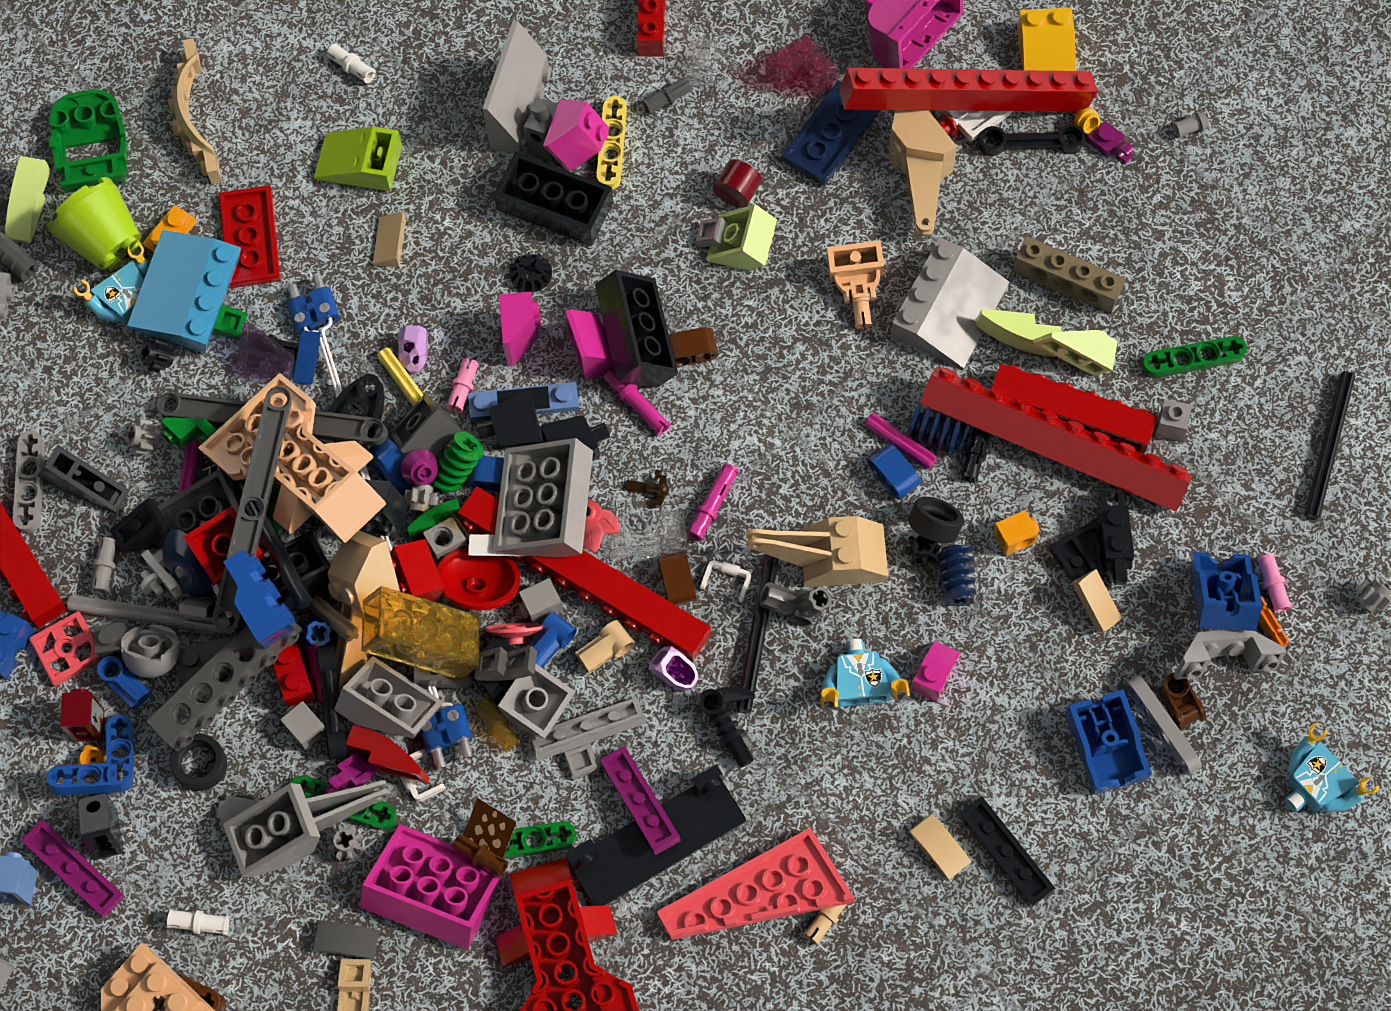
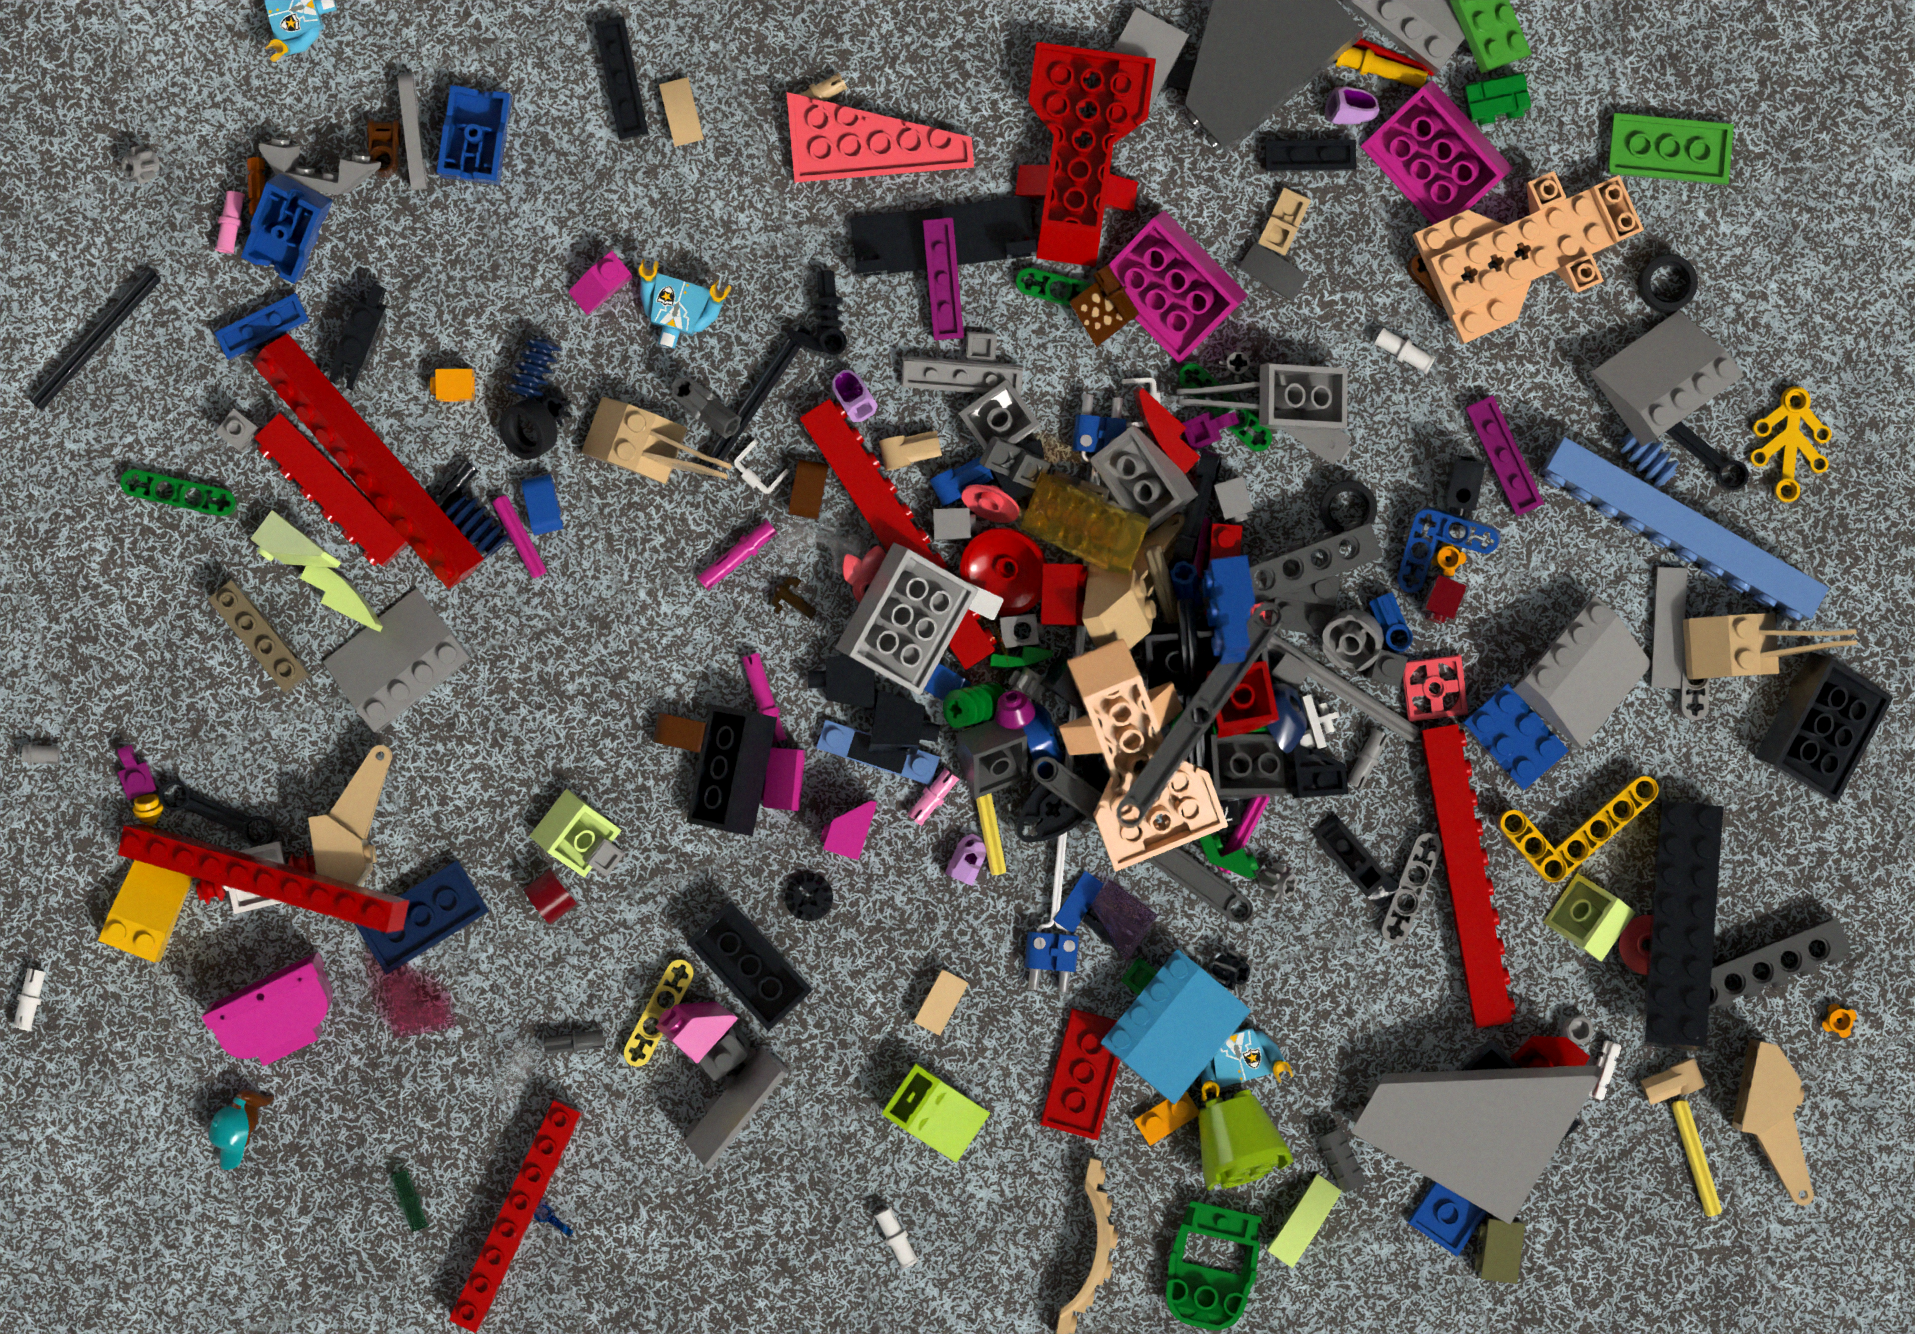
camera: 160 degrees left, 20 degrees up
clear yellow axle [474,699,520,753] -> none
light nougat brick [827,240,884,329] -> none
black wing [1049,520,1104,582] -> none
tan slope [1071,569,1122,632] -> none
none -> blue plate [214,293,310,361]

